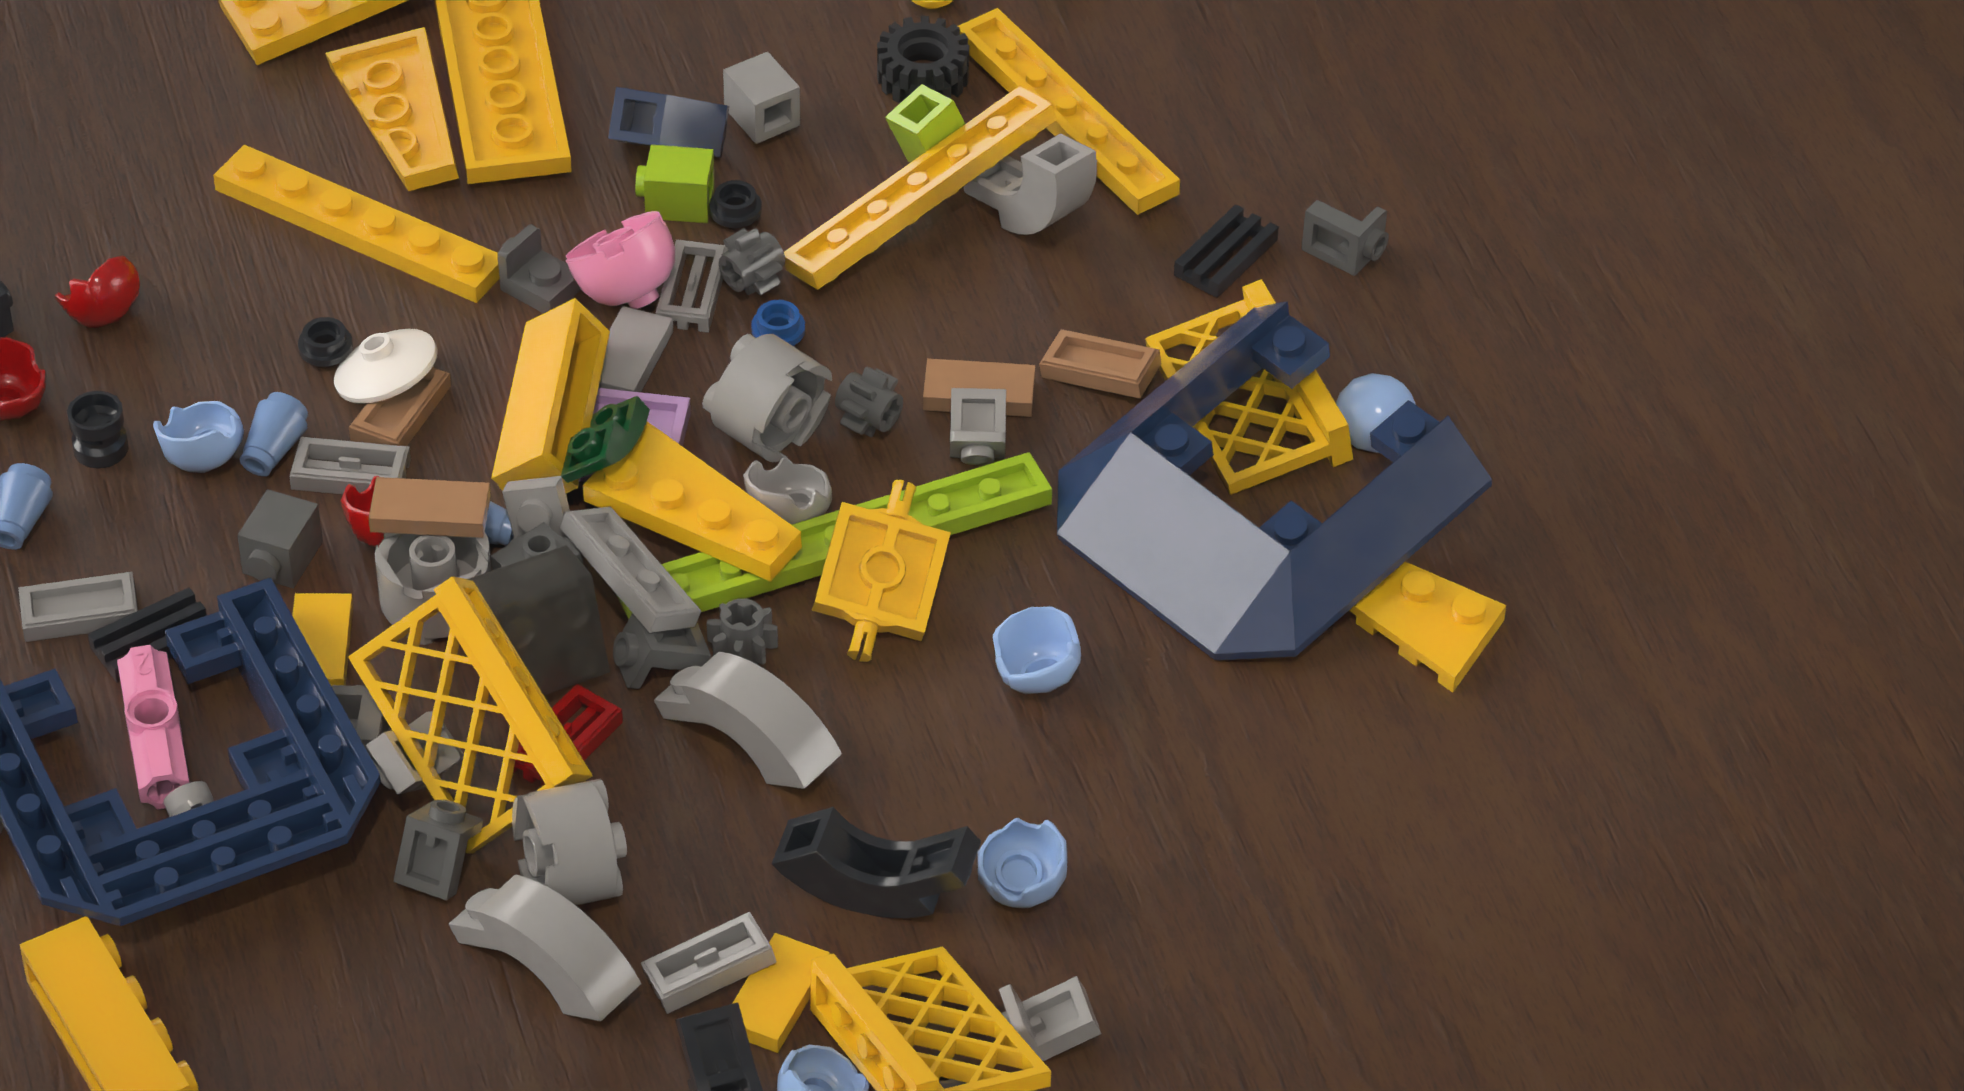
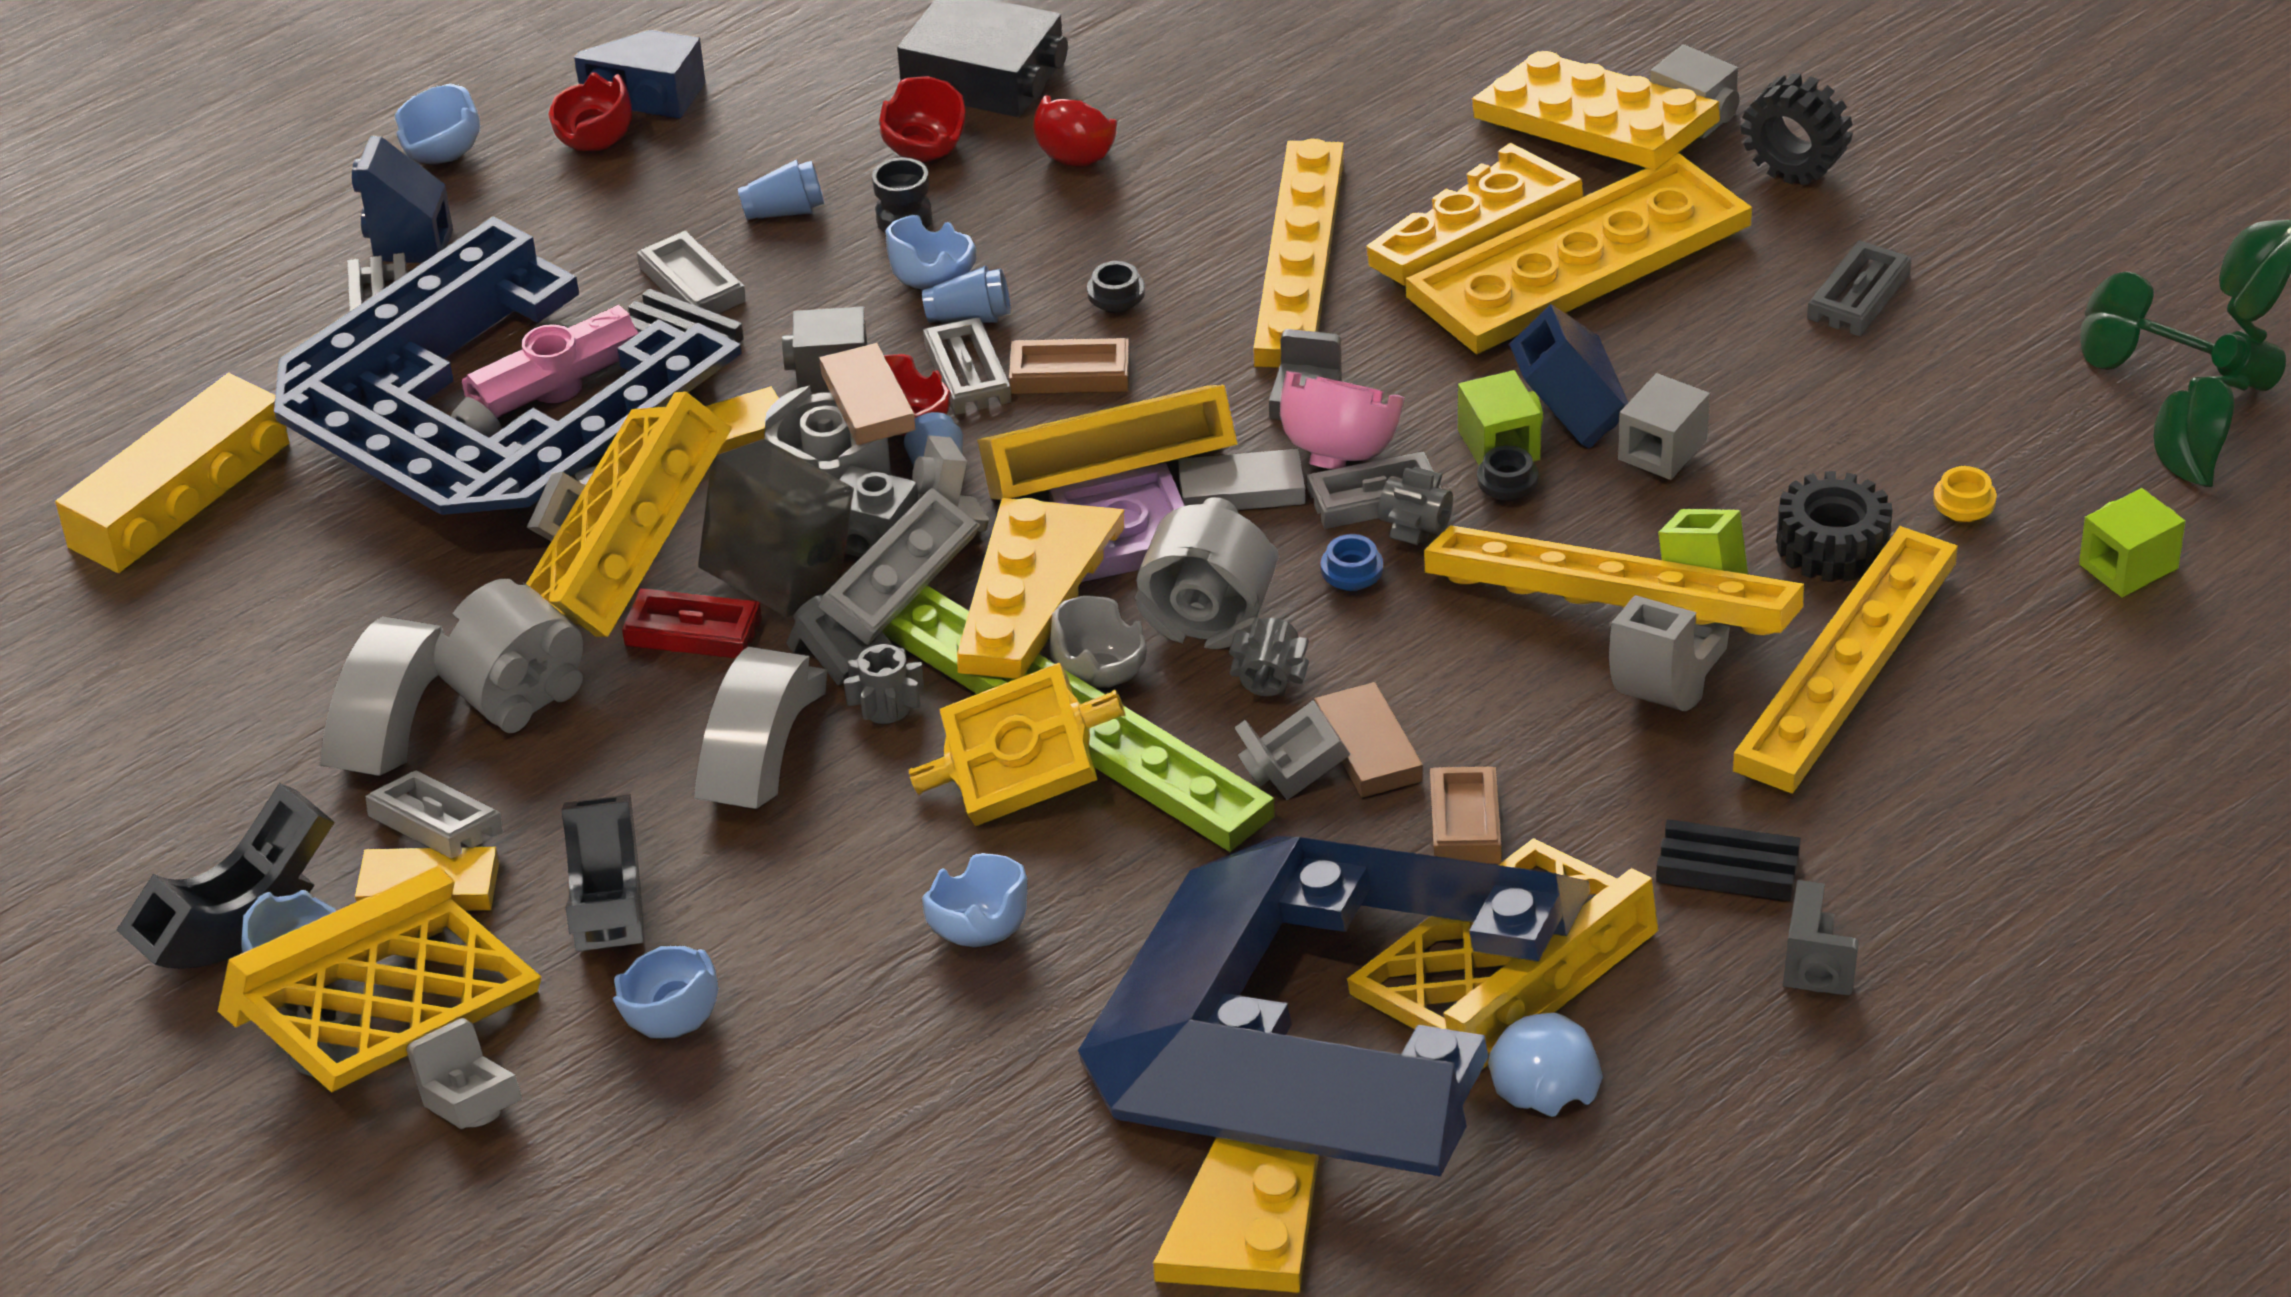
camera: 70 degrees right, 5 degrees down
white dish [334,329,438,404] -> none
dark grey bracket [393,800,483,900] -> none
dark green slope [561,396,650,483] -> none

